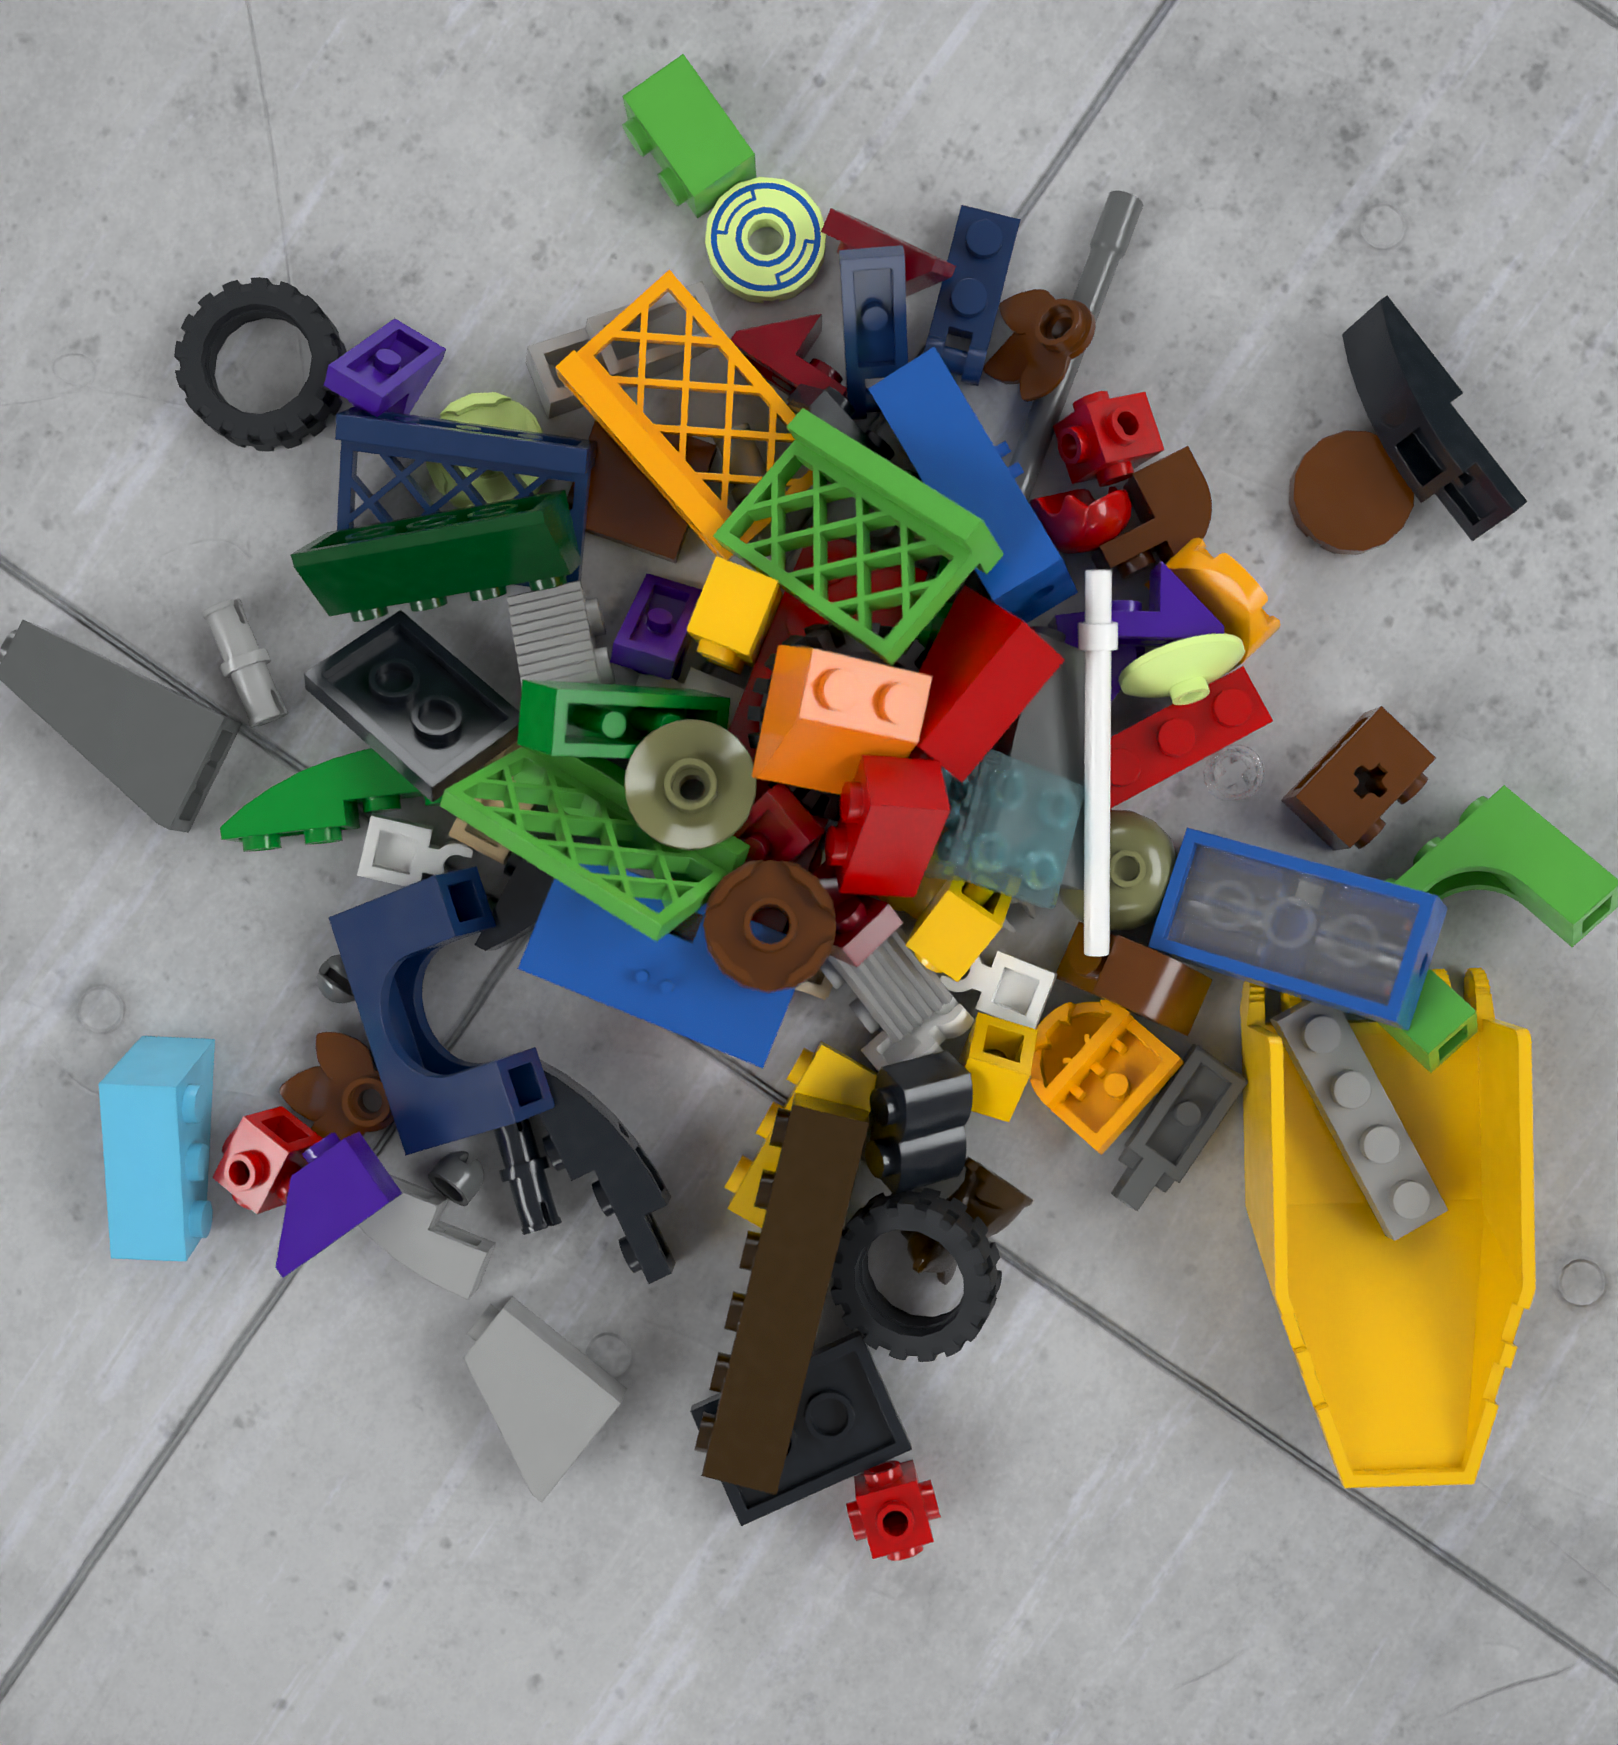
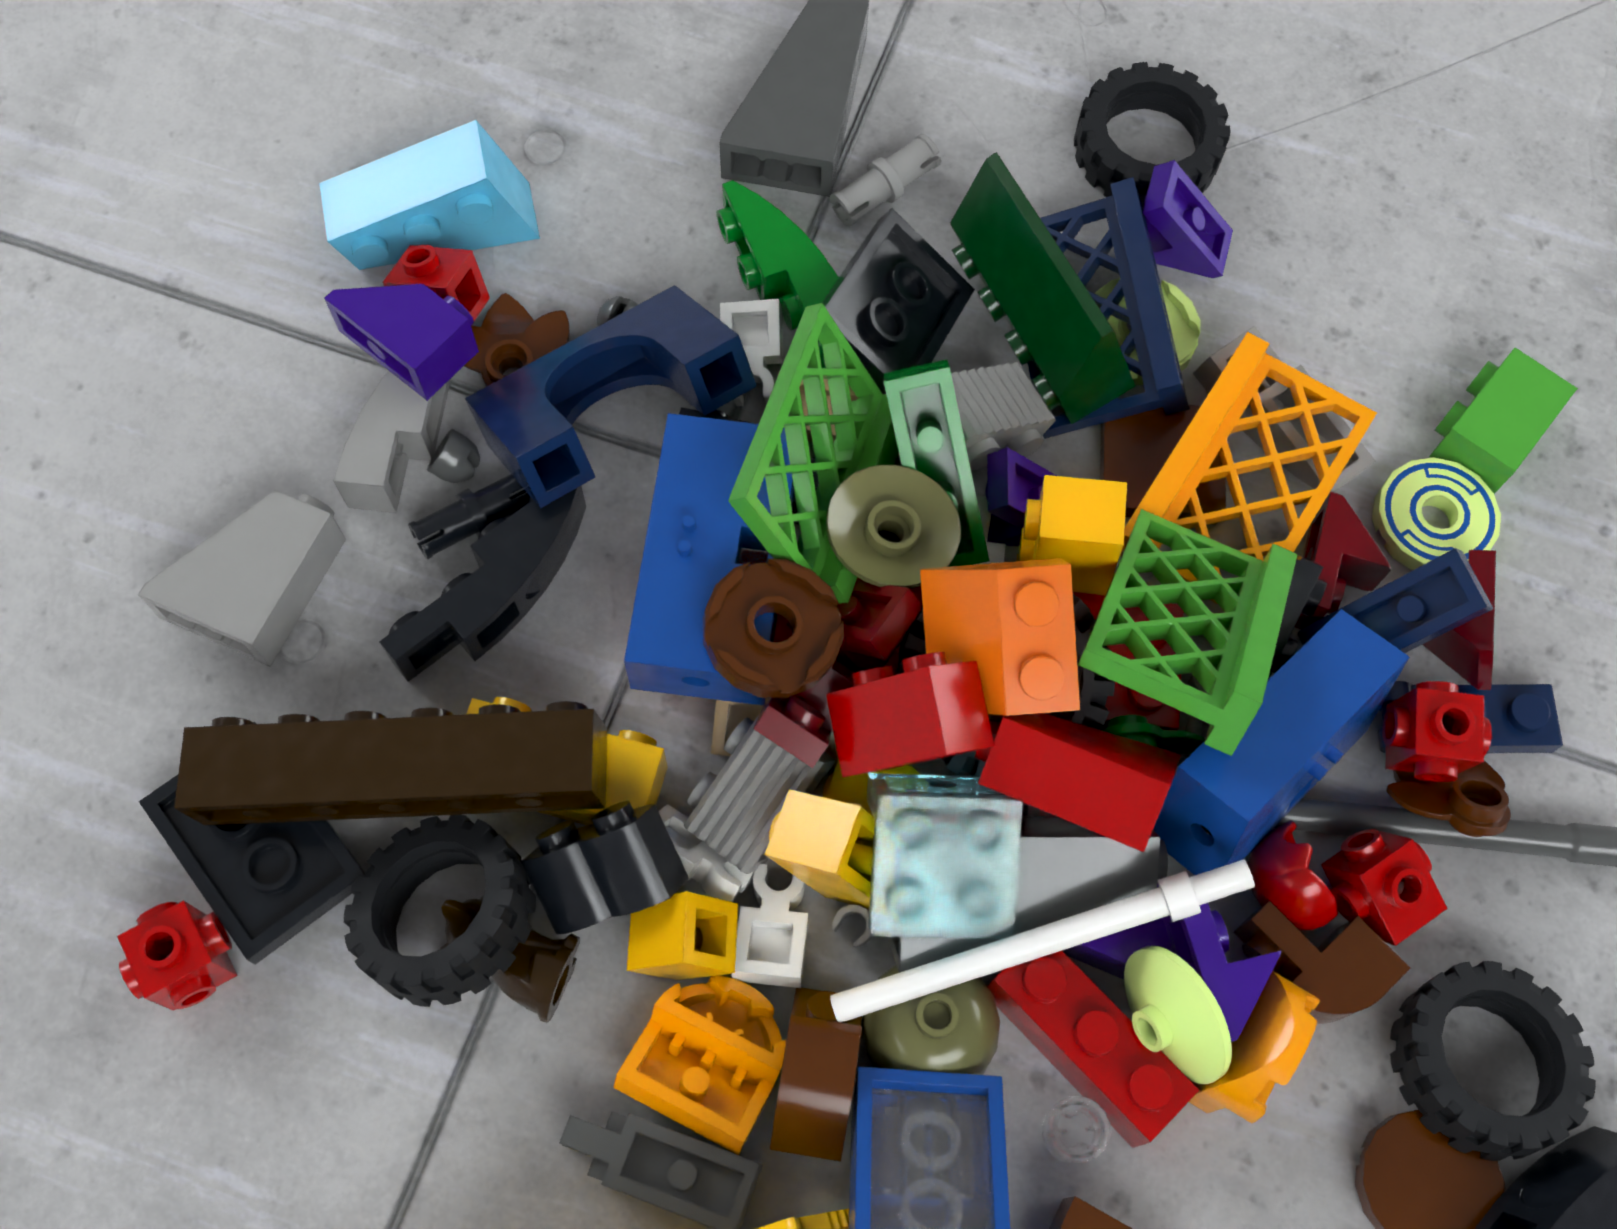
camera: 70 degrees right, 20 degrees down
none -> red brick [1382,681,1492,782]
none -> black tyre [1390,961,1596,1161]

